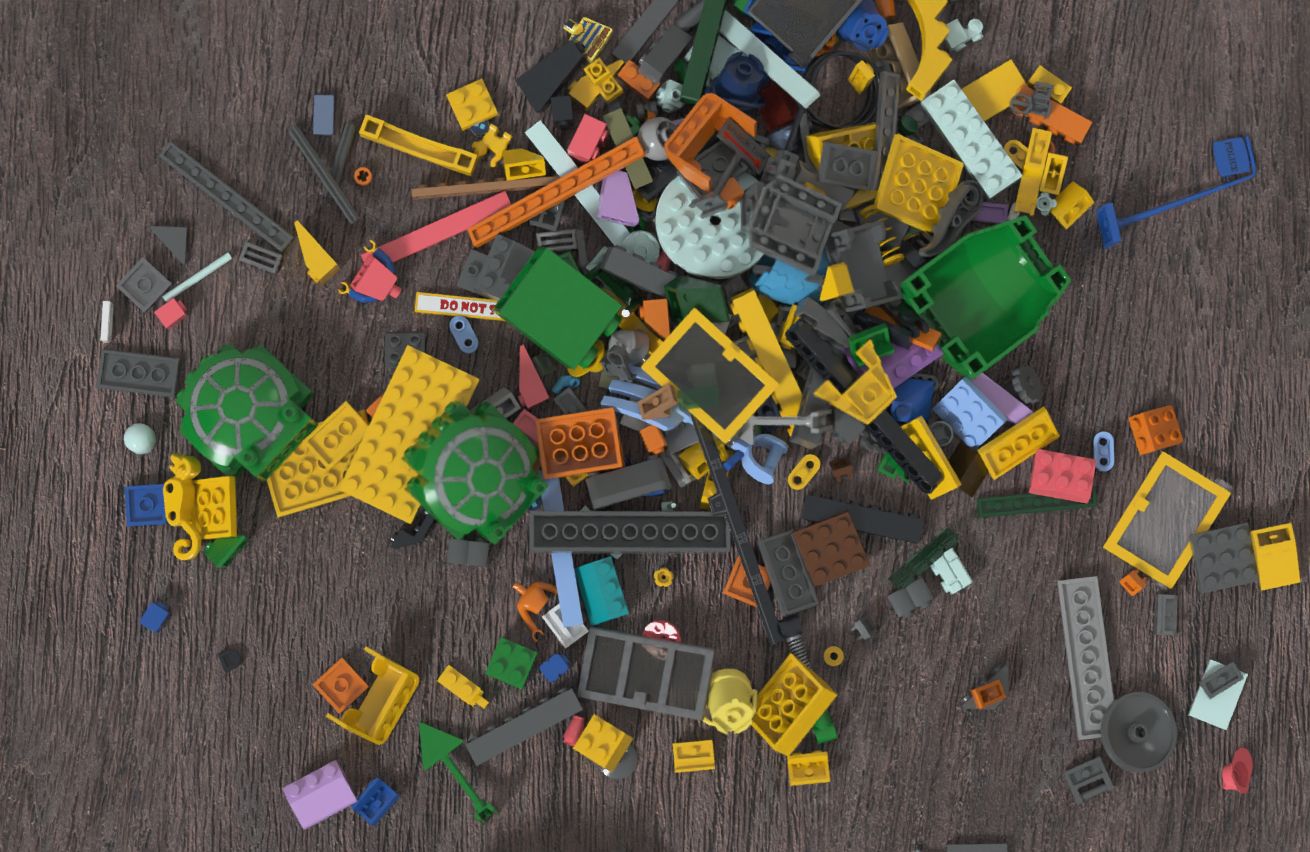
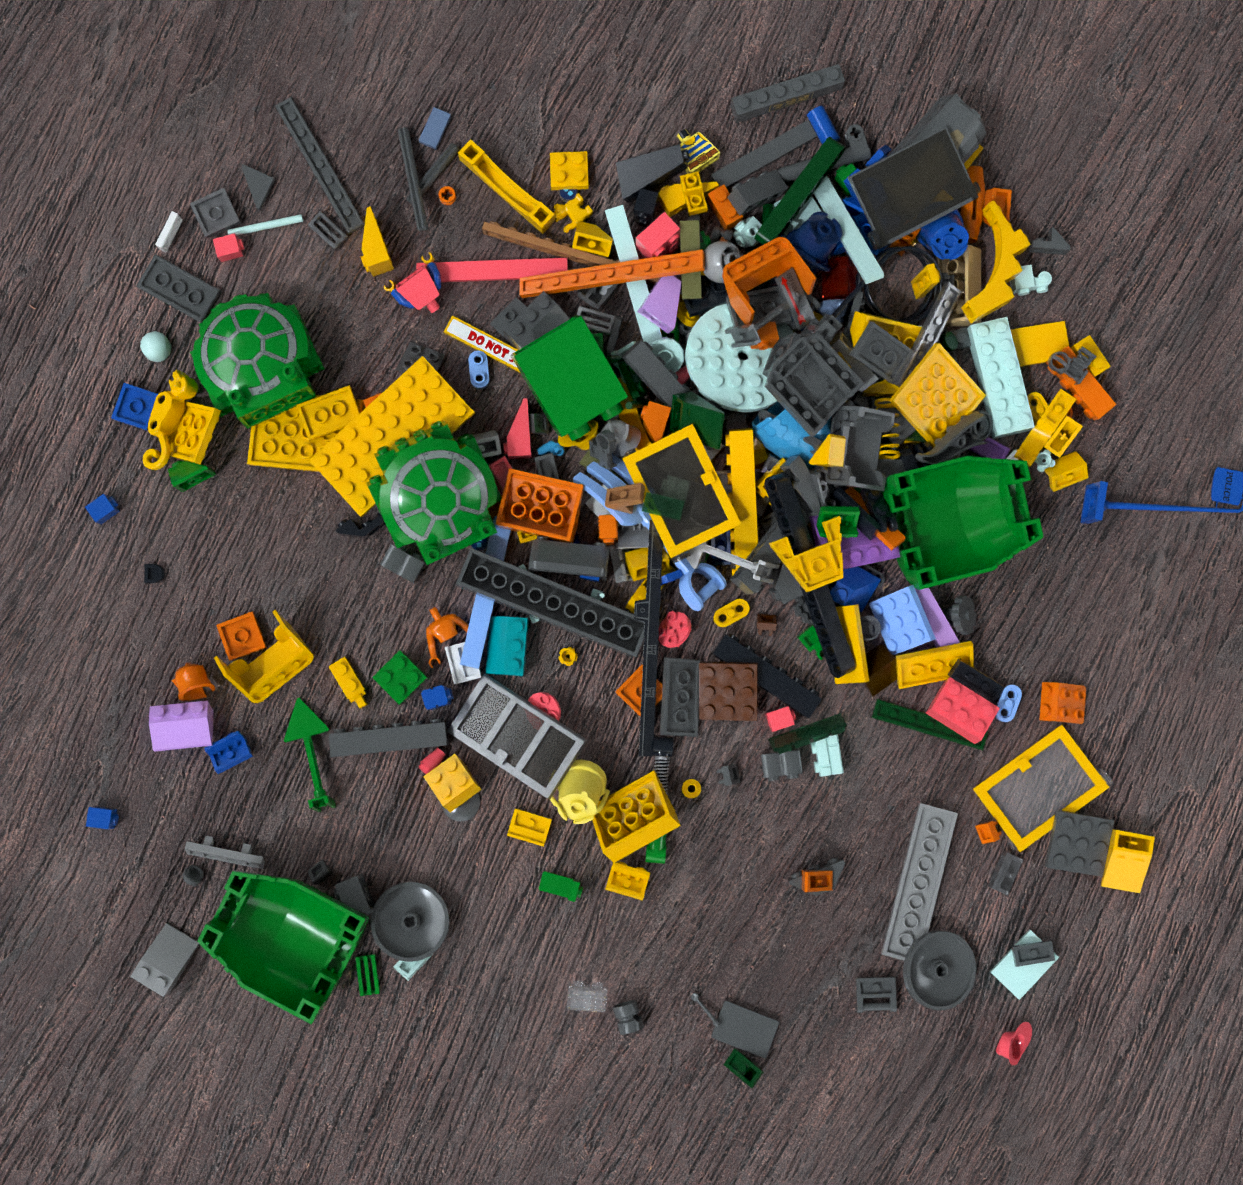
camera: 20 degrees right, 0 degrees up
none -> orange helmet [171,662,215,702]
none -> green bracket [539,871,583,902]
none -> coral plate [658,611,692,648]
none -> coral brick [765,706,796,732]
none -> black plate [947,659,1005,703]

